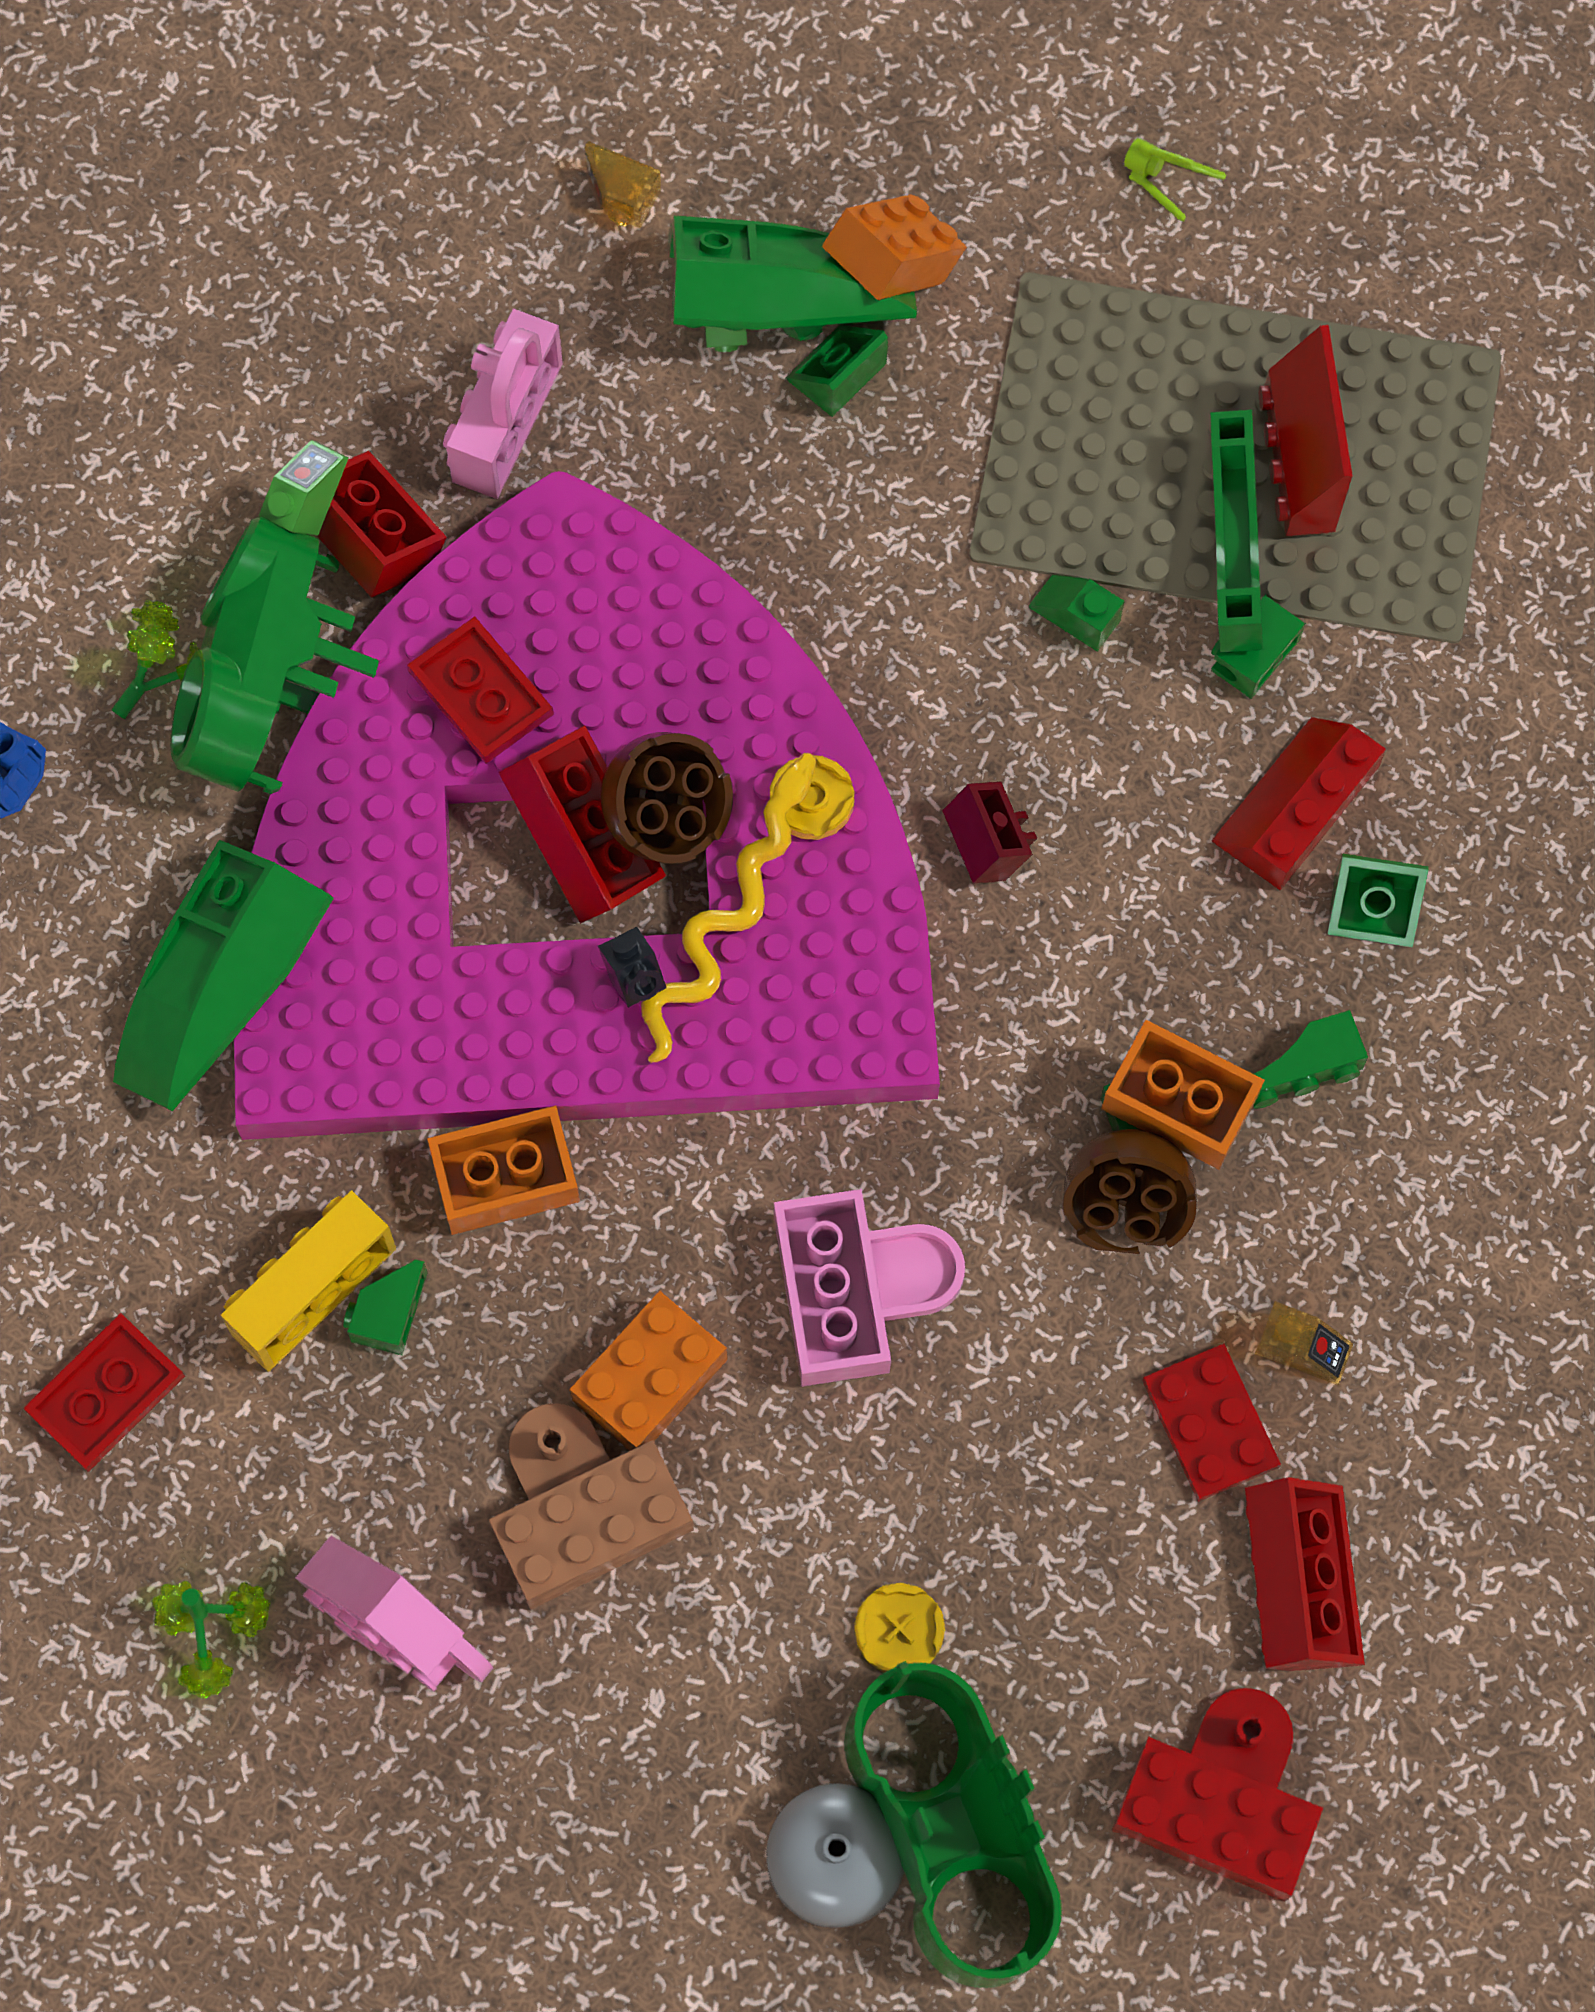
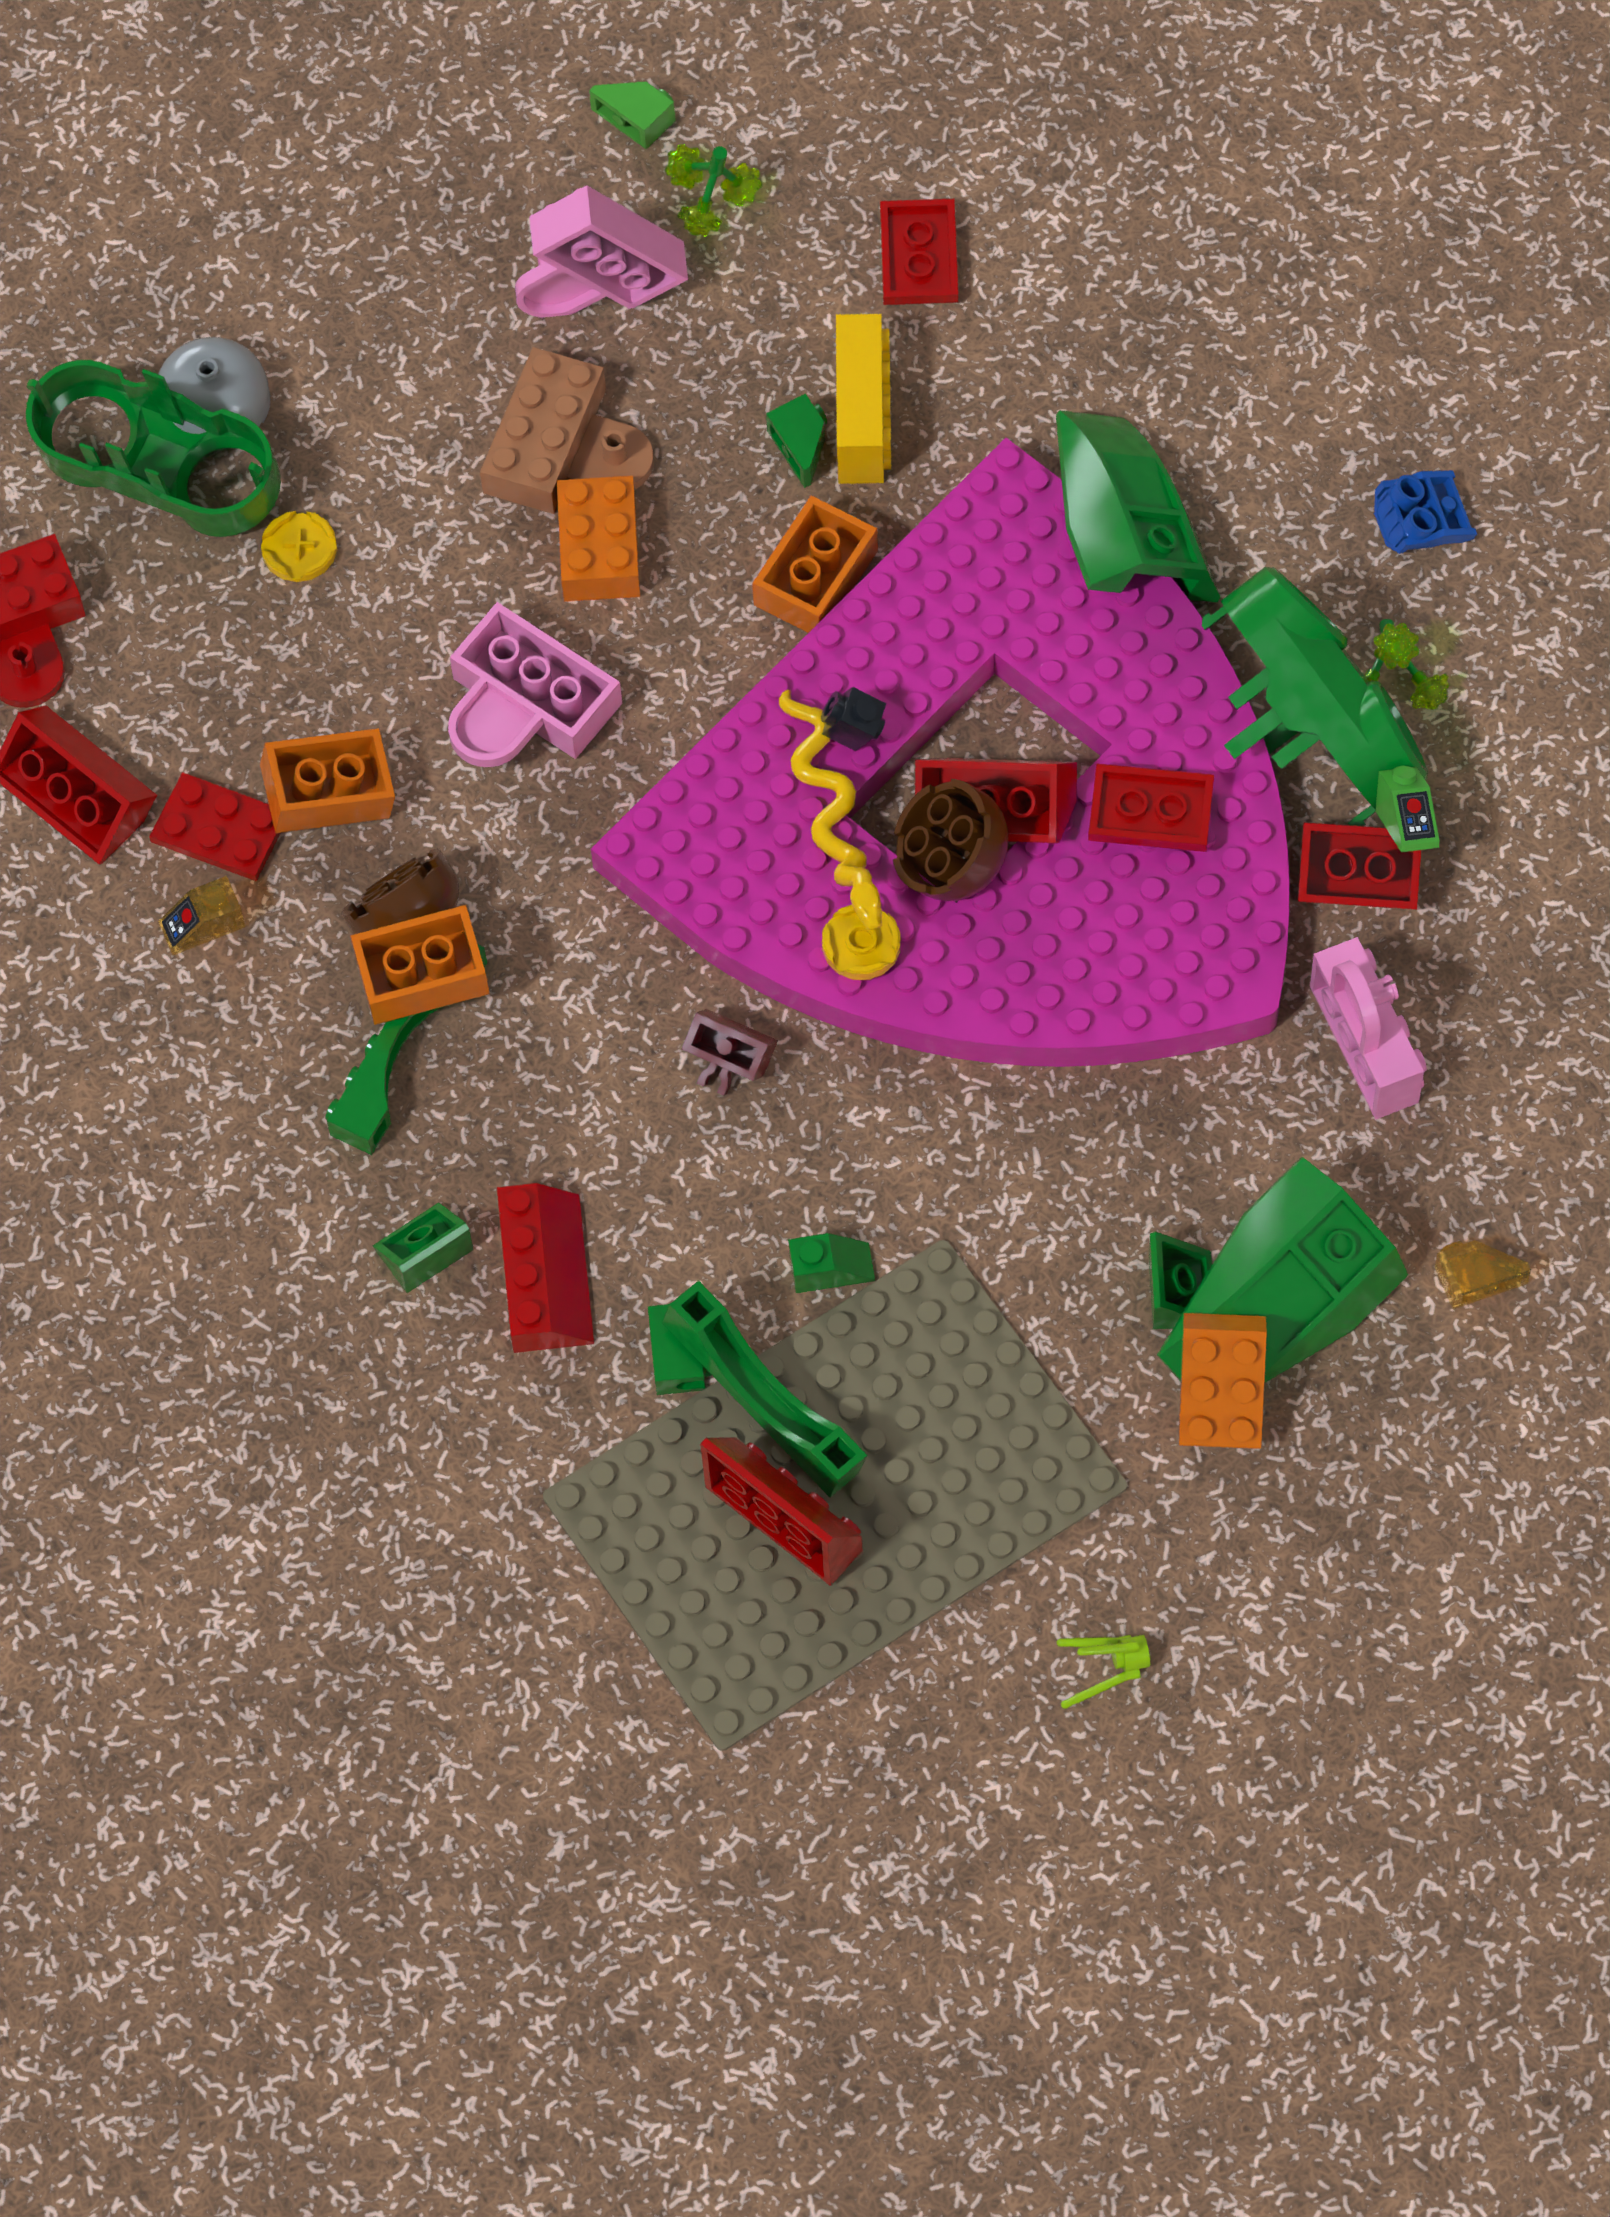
camera: 140 degrees right, 5 degrees down
none -> orange brick [260,728,395,833]
none -> bright green slope [589,82,676,149]

